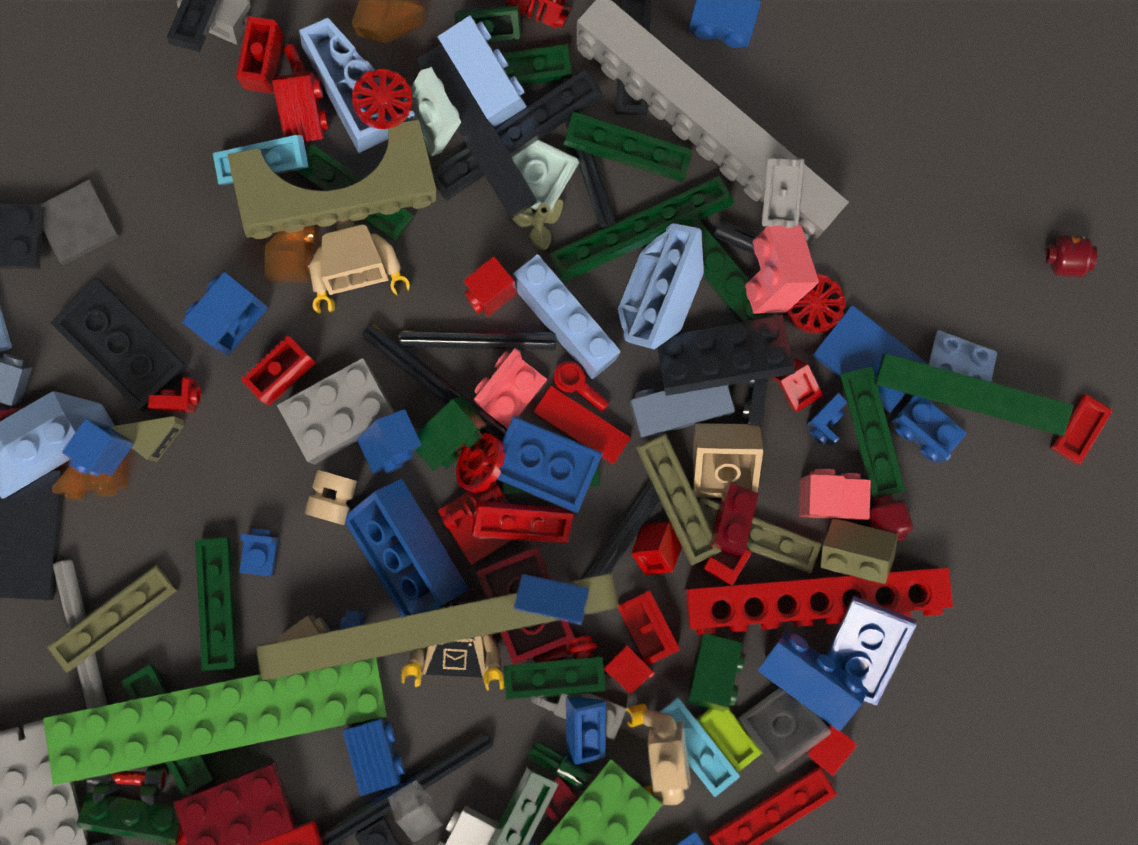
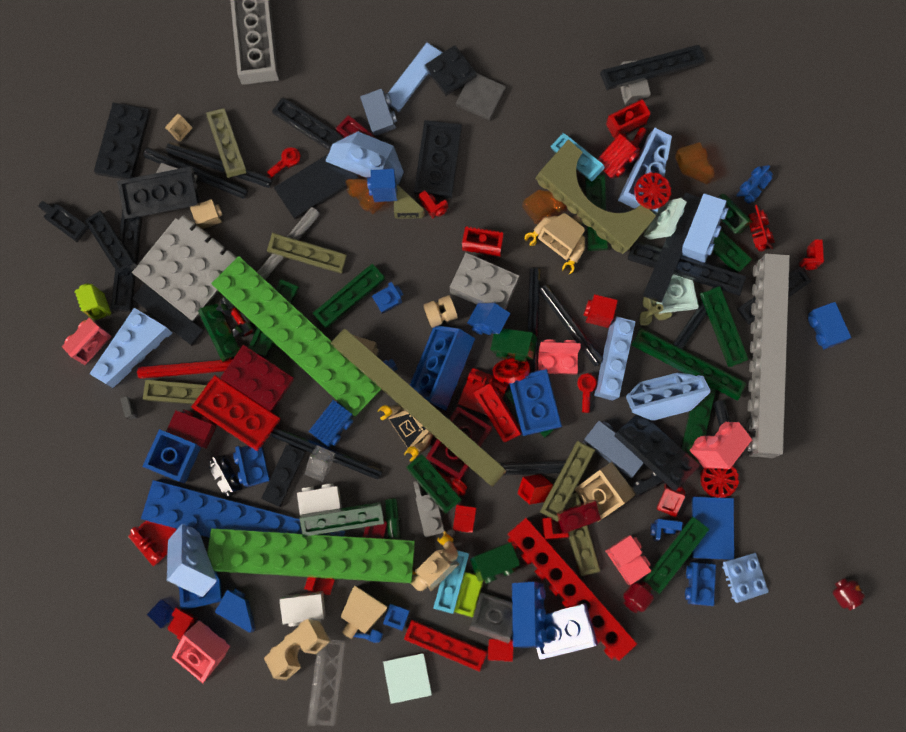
camera: 55 degrees right, 5 degrees down
blue brick [182,272,269,357] -> none
blue slope [514,574,589,624] -> none
red tile [533,386,631,465] -> none
blue slope [566,697,606,765] -> none
red hinge [617,590,680,665] -> none
light grey hinge [762,157,805,228] -> none
olive brick [821,518,898,584] -> none
dark green tile [874,353,1074,436] -> none
red tile [1050,393,1113,465] -> none

